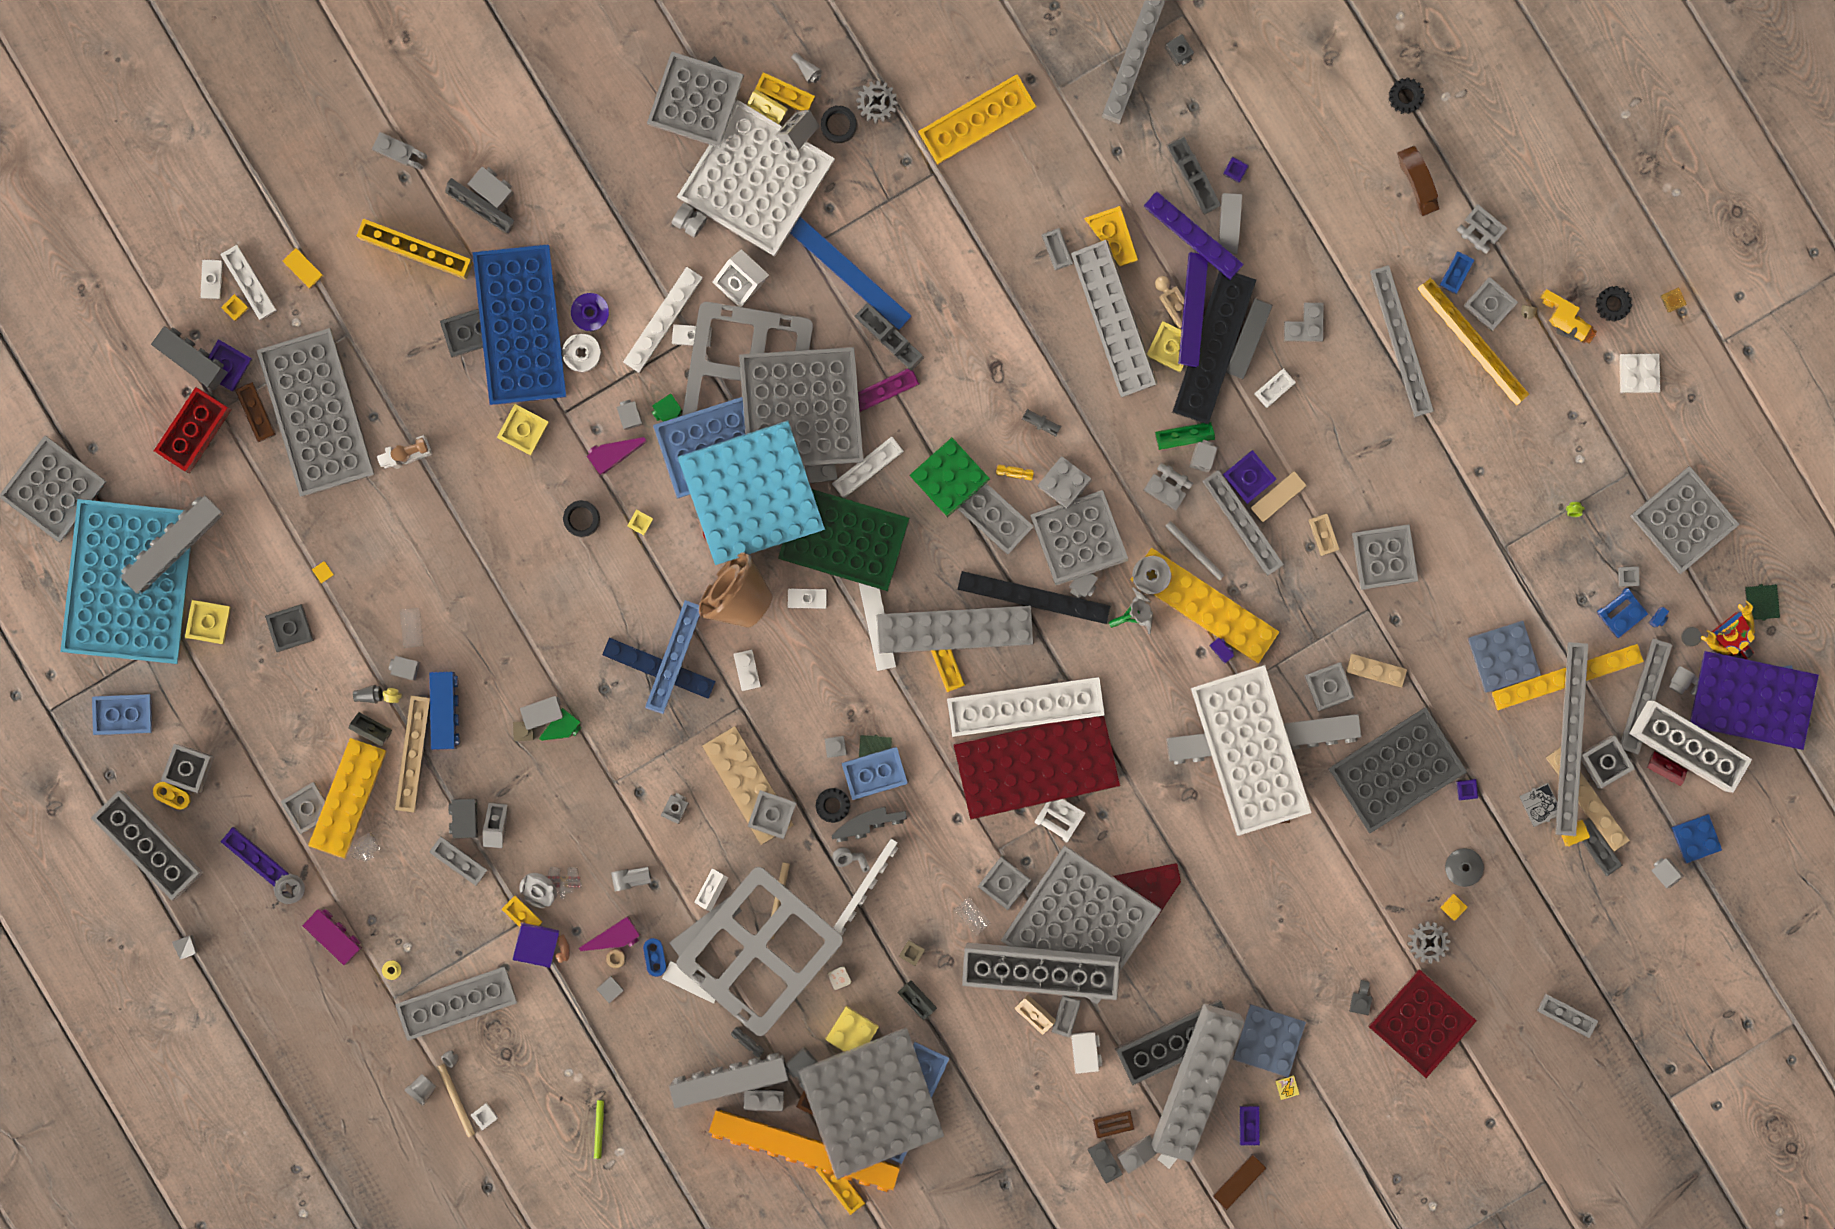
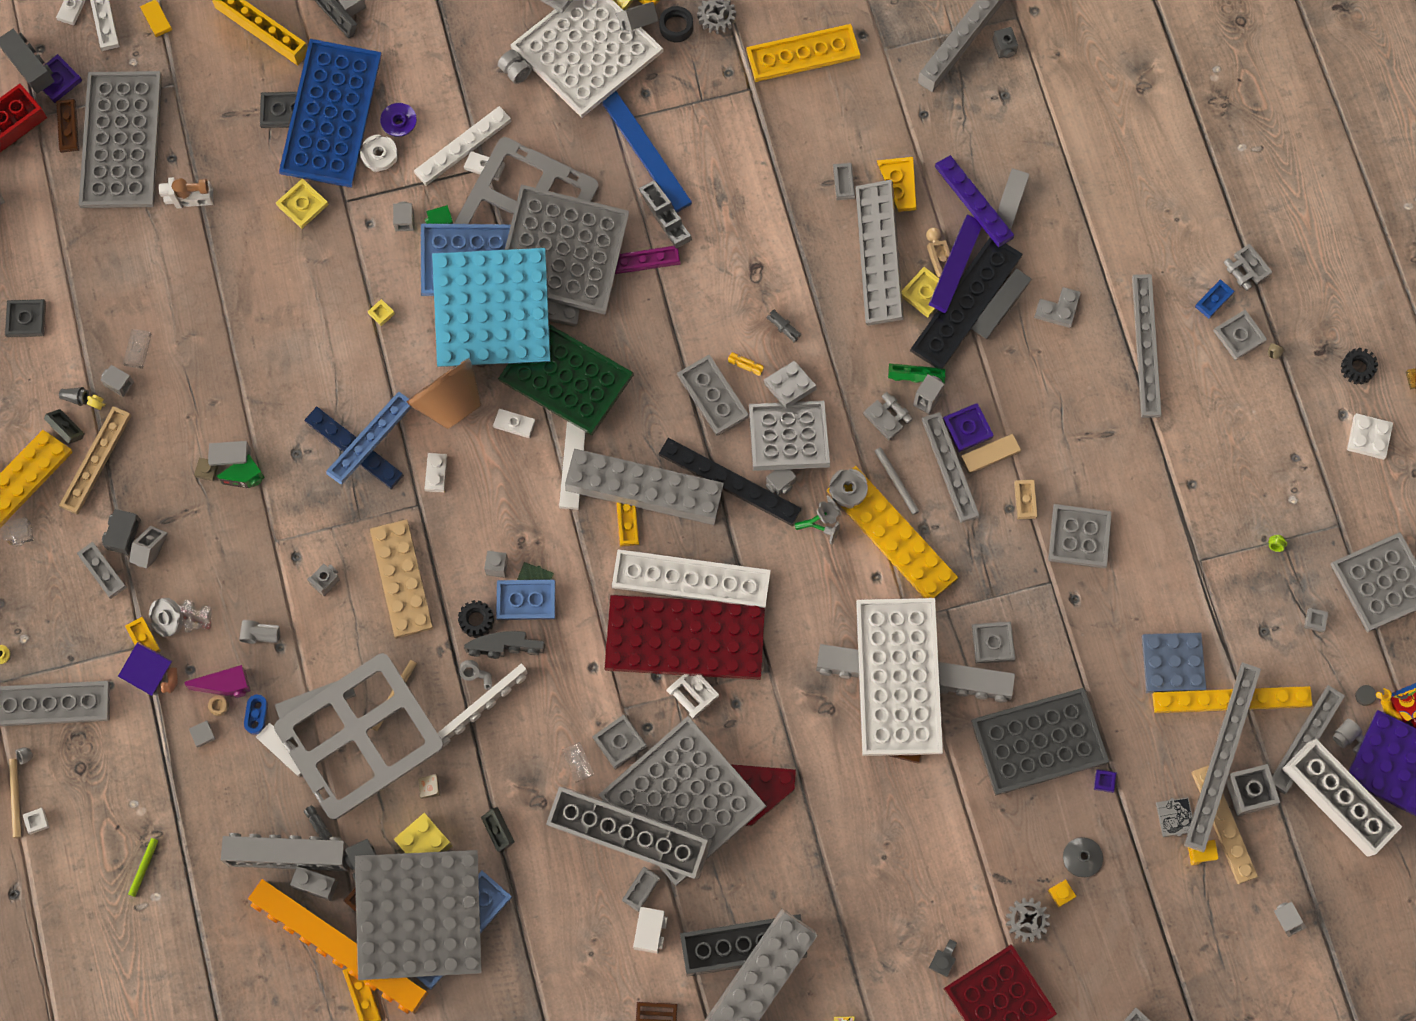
camera: 20 degrees right, 15 degrees down
yellow plate [221,294,249,322] -> none
yellow sticker [312,561,334,583] -> none
blue brick [429,672,460,750] -> none
black tyre [563,500,600,537] -> none
magenta slope [586,437,647,476] -> none
white plate [694,869,729,912] -> none
white slope [713,250,769,307] -> none
light grey plate [747,790,796,839] -> none
white tile [832,437,904,499] -> none
dark tan plate [899,940,925,966] -> none
green plate [909,437,990,518] -> none
tan plate [1014,995,1056,1035] -> none
dark grey slope [1166,136,1221,215] -> none
dark purple piece [1209,637,1234,664] -> none
dark purple tile [1223,157,1249,183] -> none
sand blue plate [1233,1004,1306,1077] -> none
white plate [1255,368,1296,408] -> none
tan plate [1346,654,1407,688] -> none
black tyre [1388,78,1425,114] -> none
reddish brown arch [1397,146,1440,216] -> none
yellow plate [1417,278,1529,406] -> none
yellow plate [1540,289,1597,344] -> none
dark grey tile [1581,818,1623,876] -> none
blue plate [1596,587,1648,638] -> none
dark red plate [1647,751,1688,786] -> none
blue plate [1648,607,1669,628] -> none
blue plate [1672,814,1722,863] -> none

